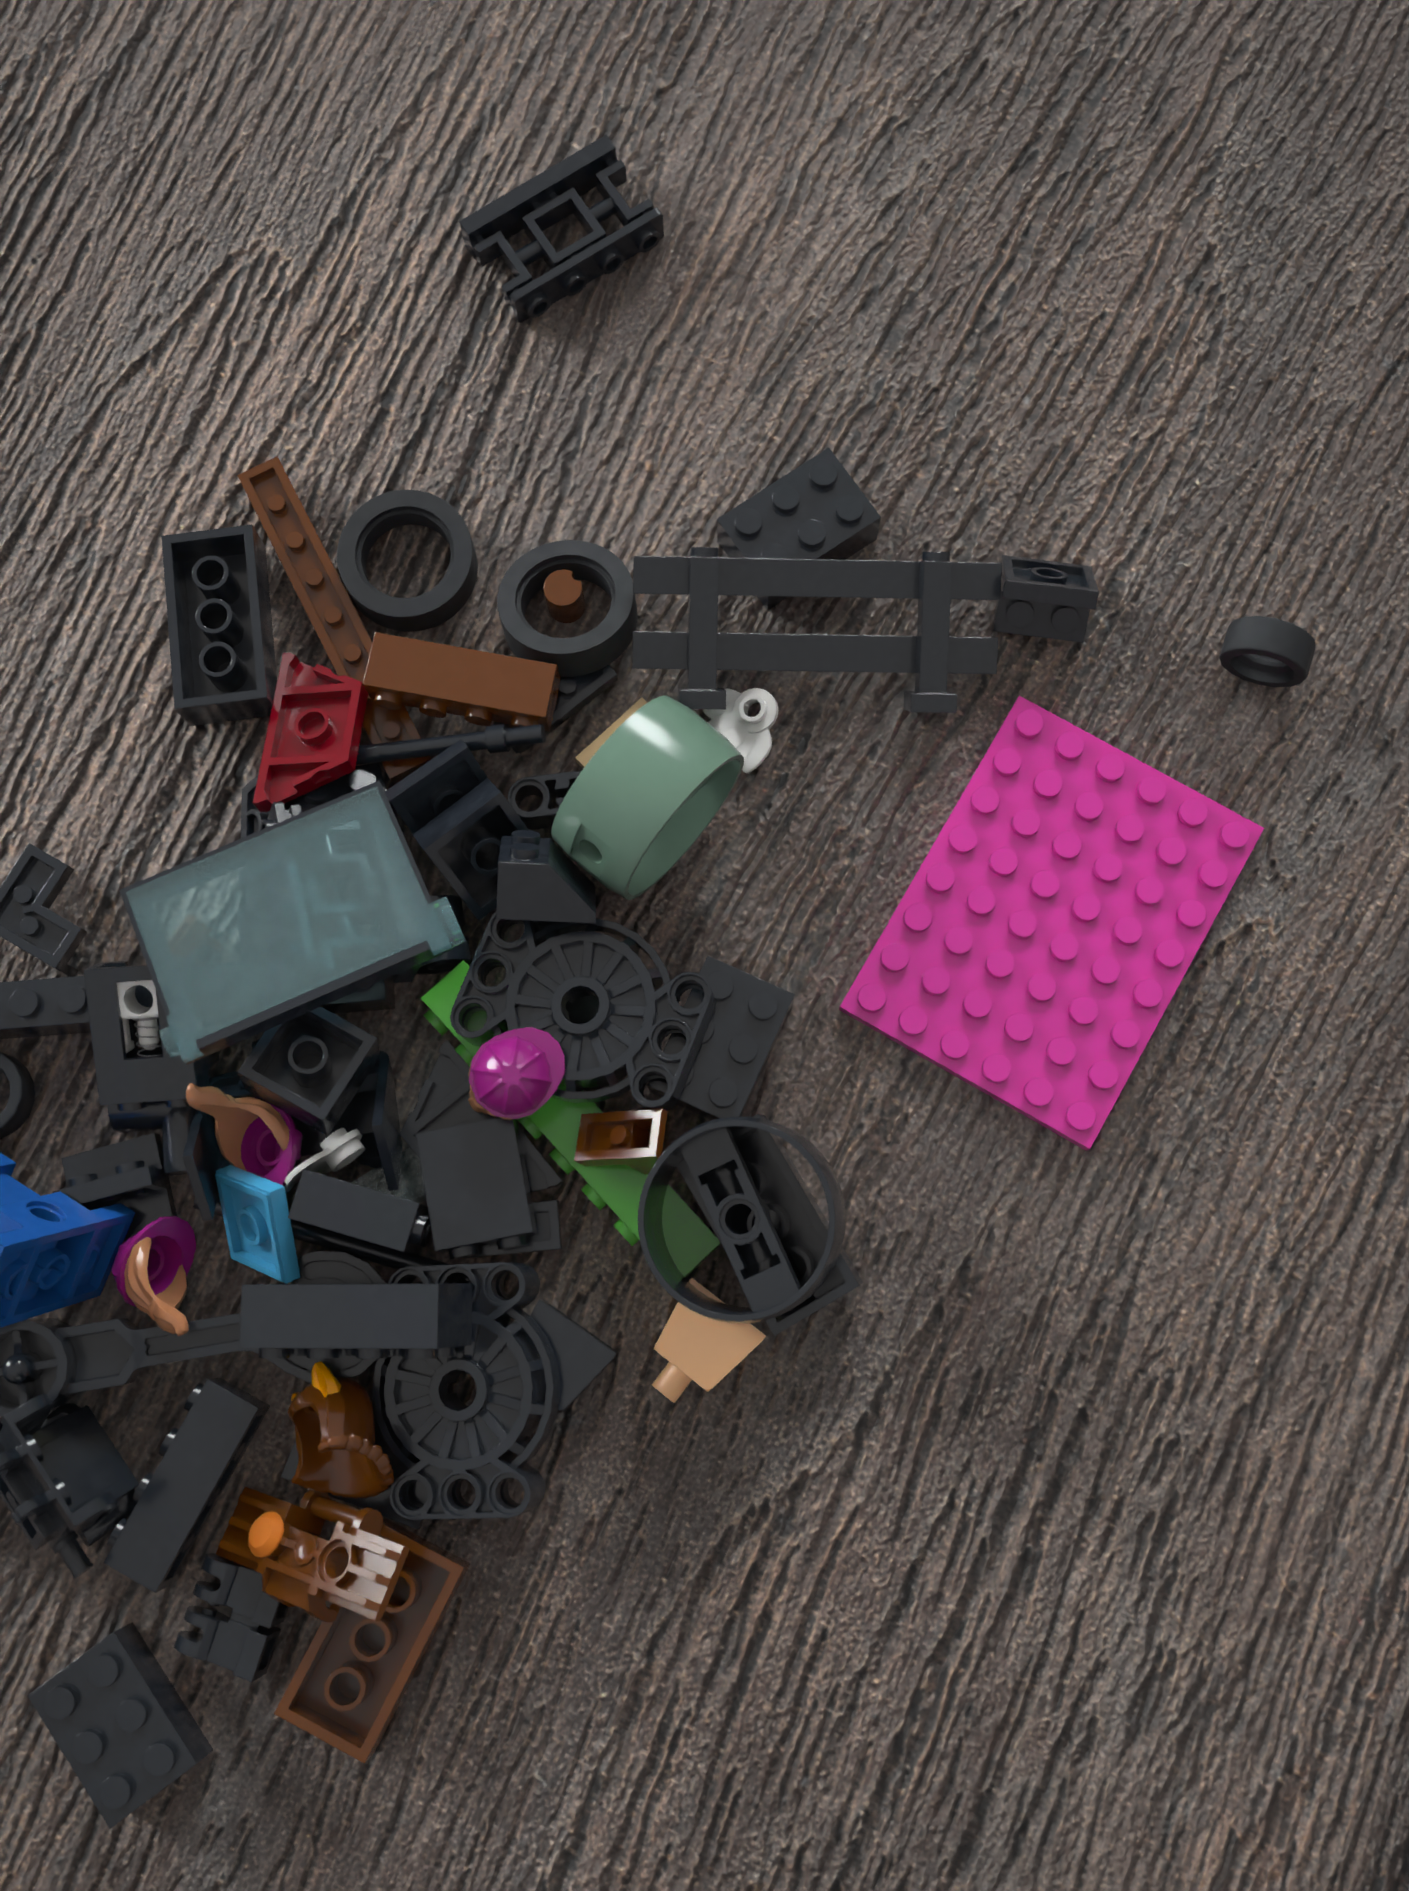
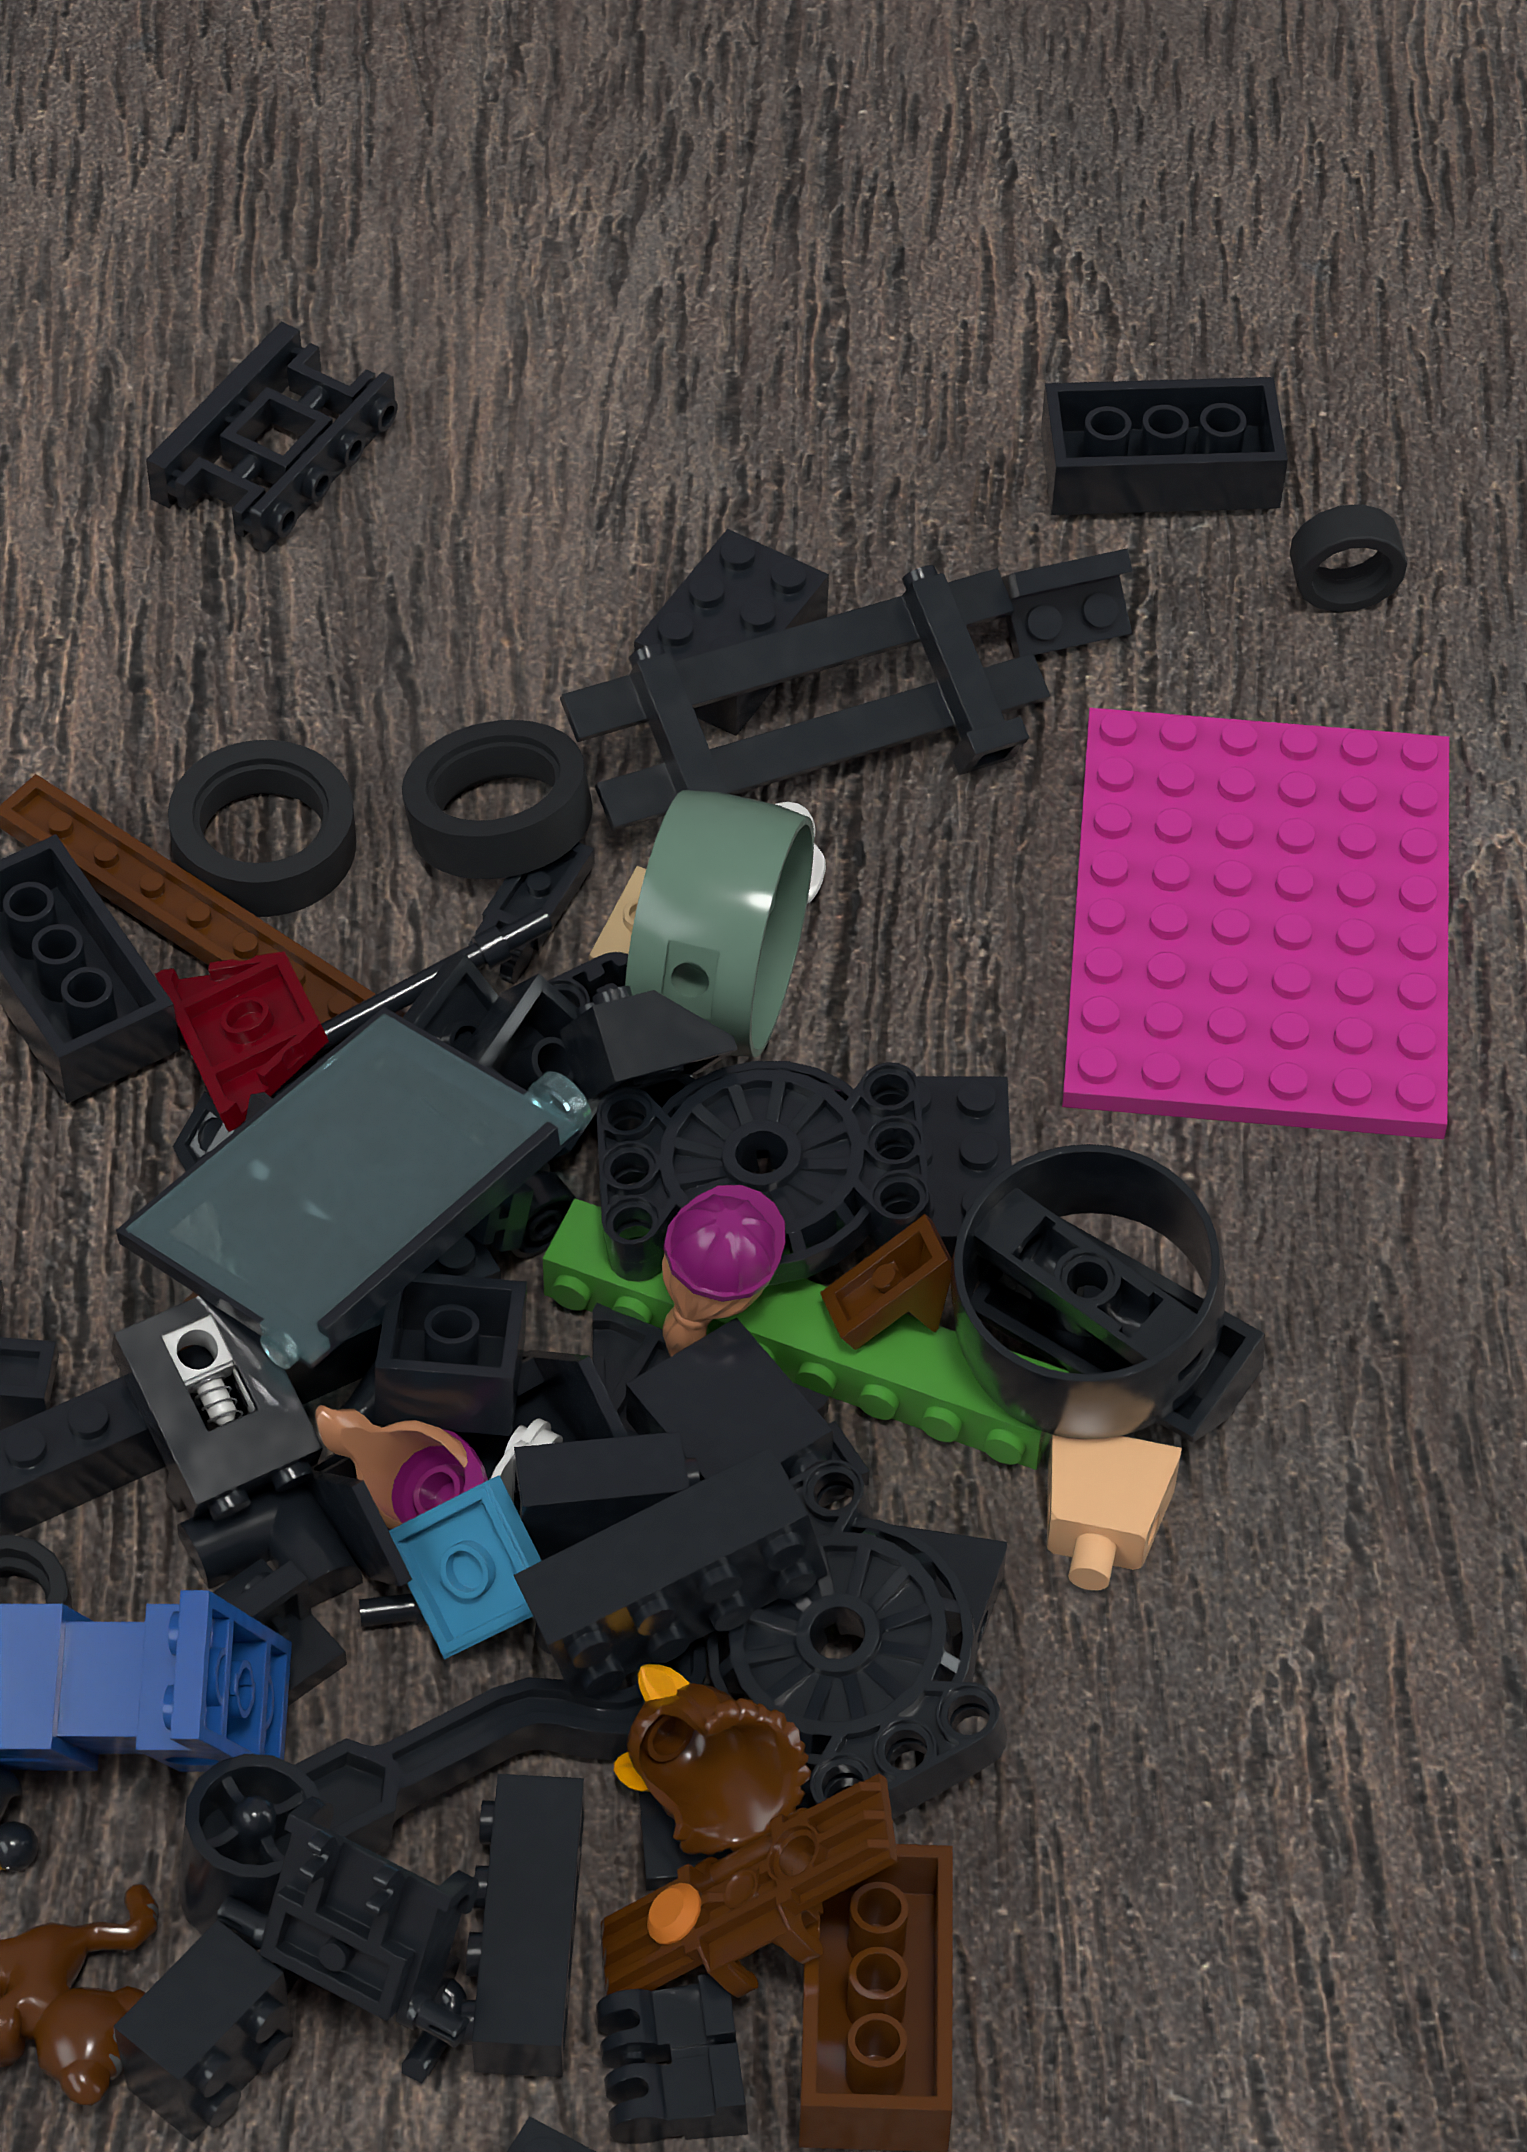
camera: 30 degrees left, 25 degrees down
piece [111,1216,196,1336] -> none
reddish brown brick [363,632,561,732] -> none
reddish brown piece [543,569,586,623] -> none
none -> black brick [1041,377,1288,515]

